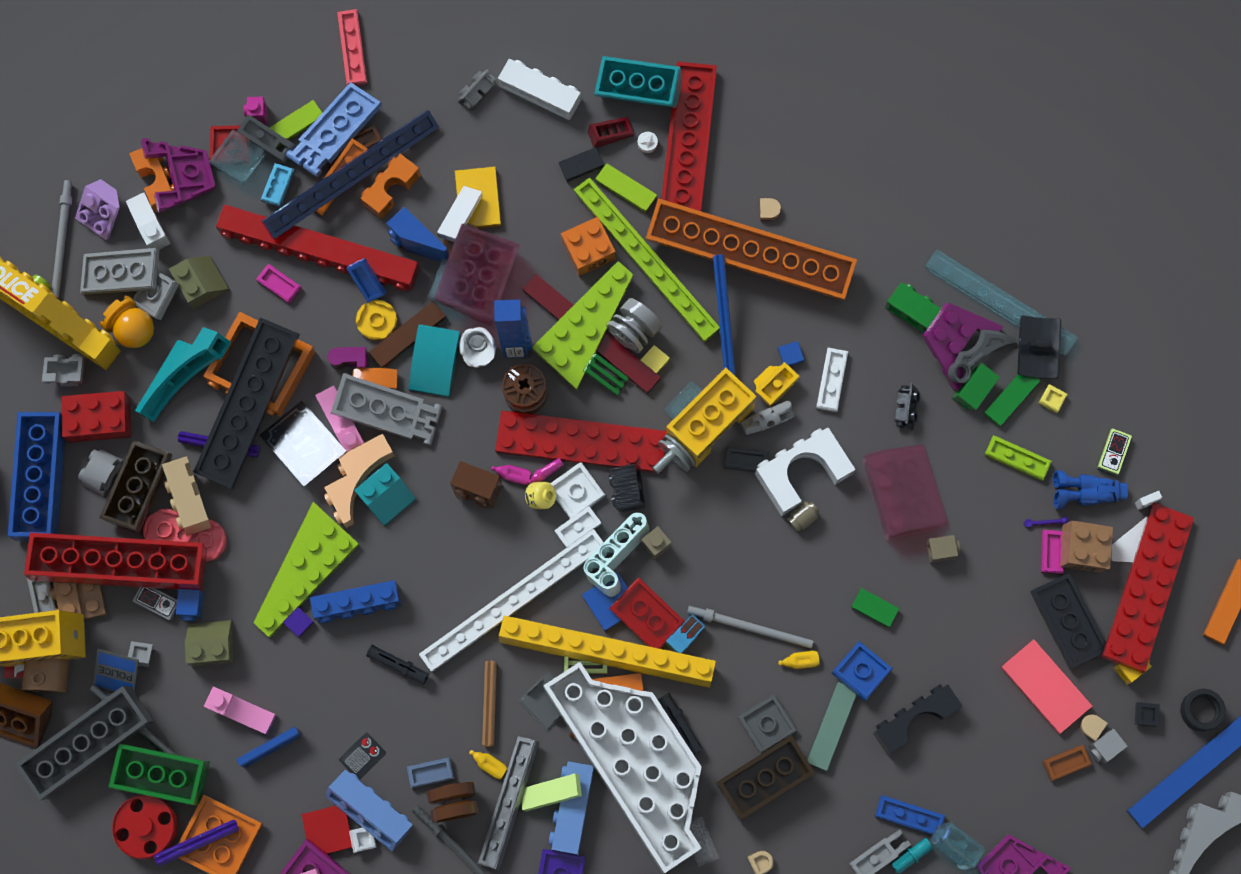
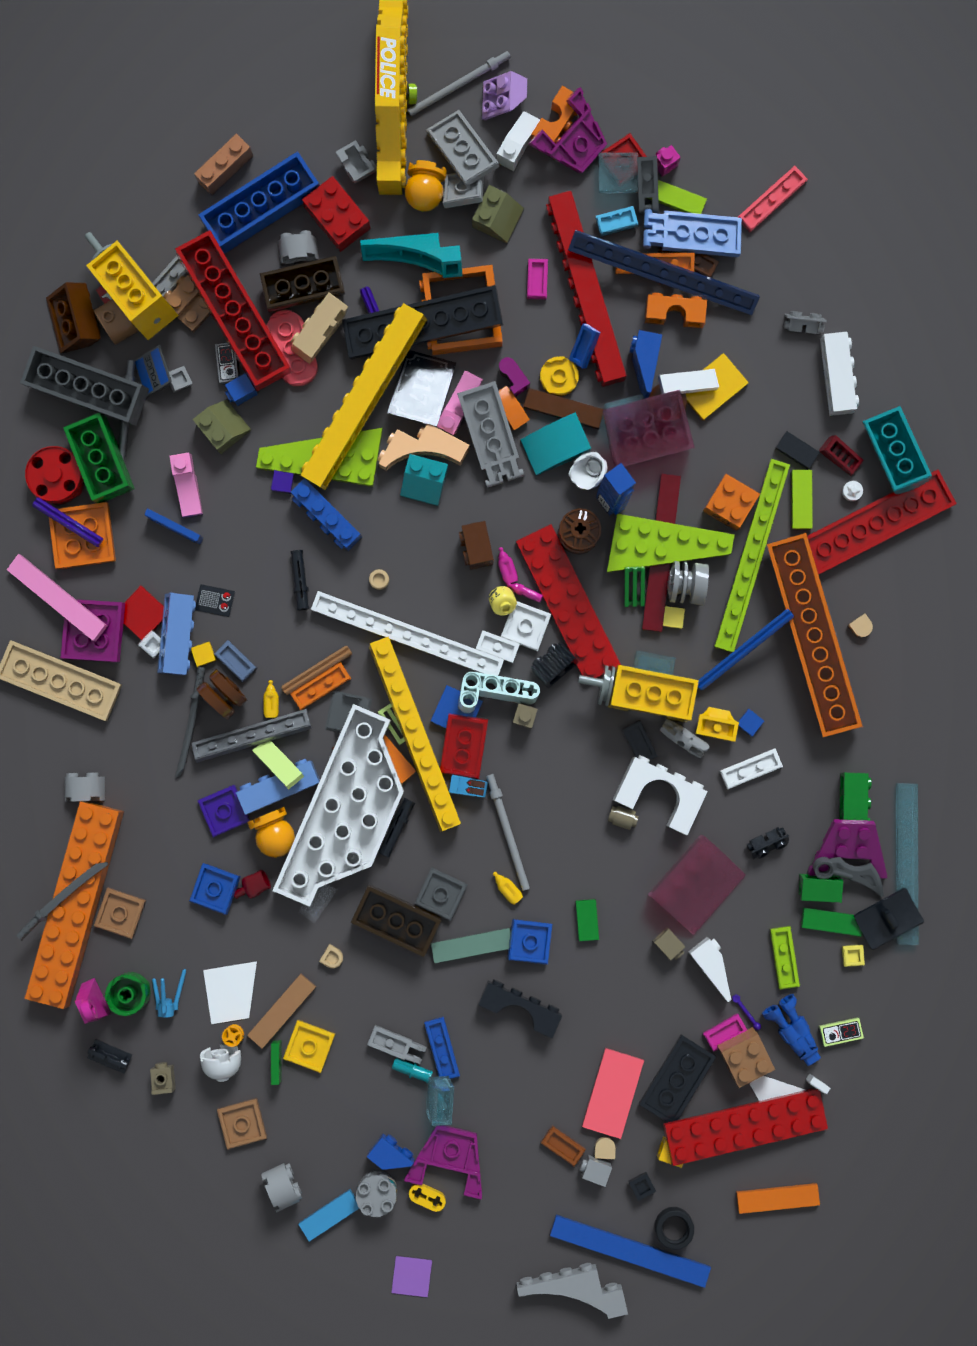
camera: 50 degrees right, 10 degrees up
none -> yellow tile [191,642,217,667]
none -> light orange tile [247,807,295,858]
none -> orange tile [290,662,351,710]
none -> yellow brick [301,303,427,490]
none -> tan tile [369,569,389,590]
none -> white slope [688,937,731,1002]

